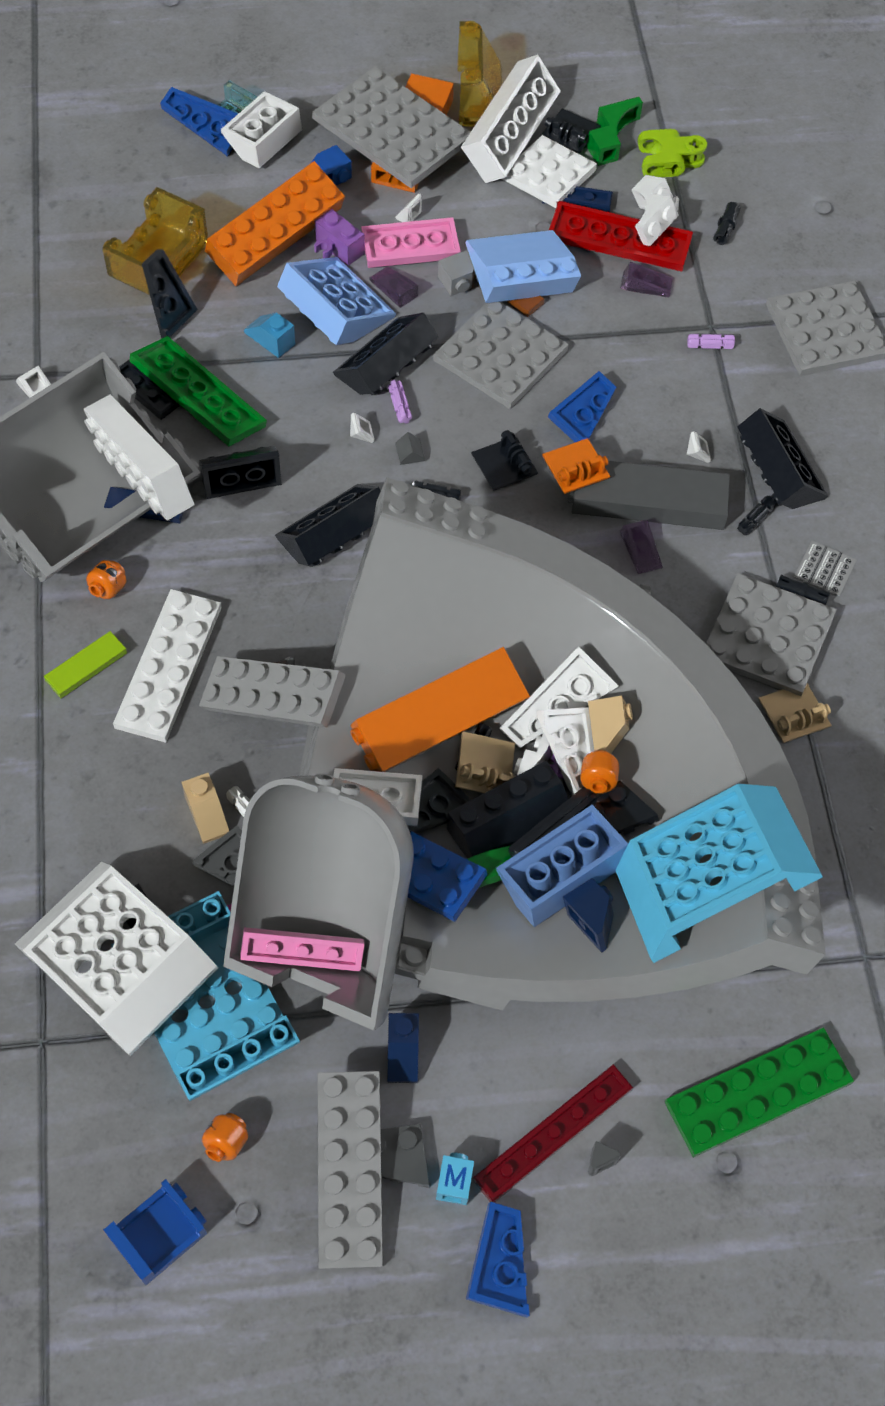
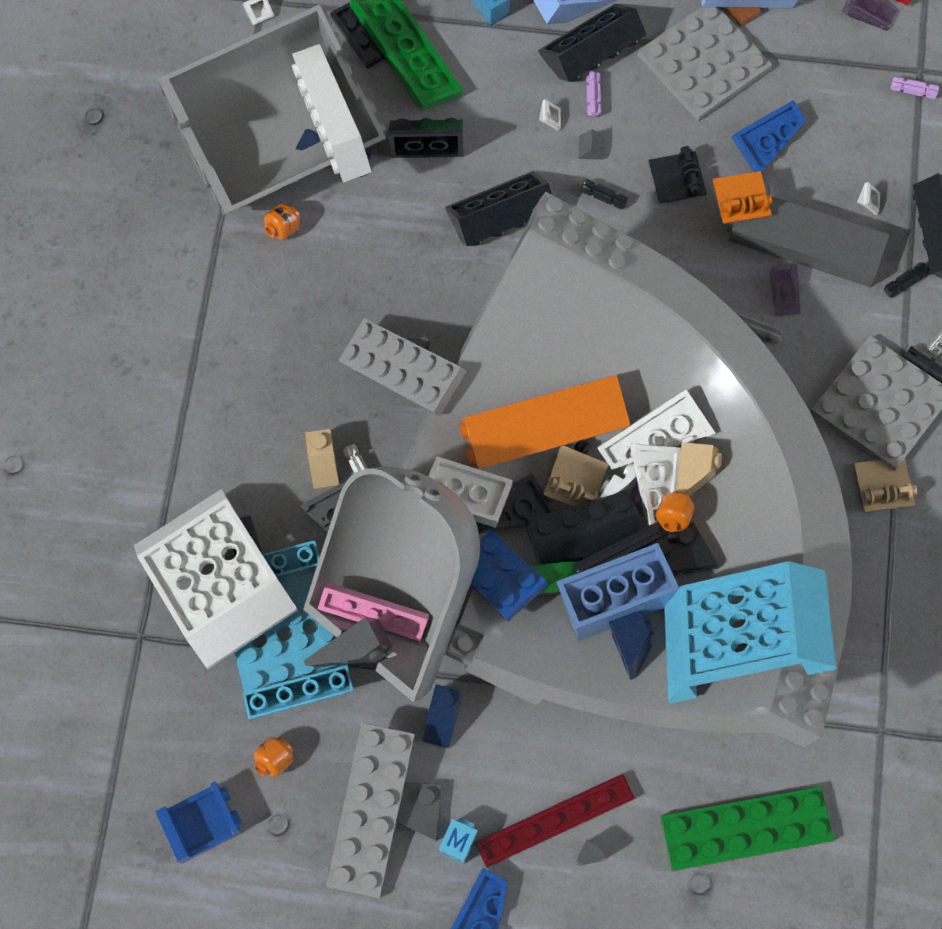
camera: 20 degrees right, 10 degrees up
lime tile [44,631,127,699] -> none
white plate [113,589,222,743] -> none
none -> dark grey slope [304,617,393,668]

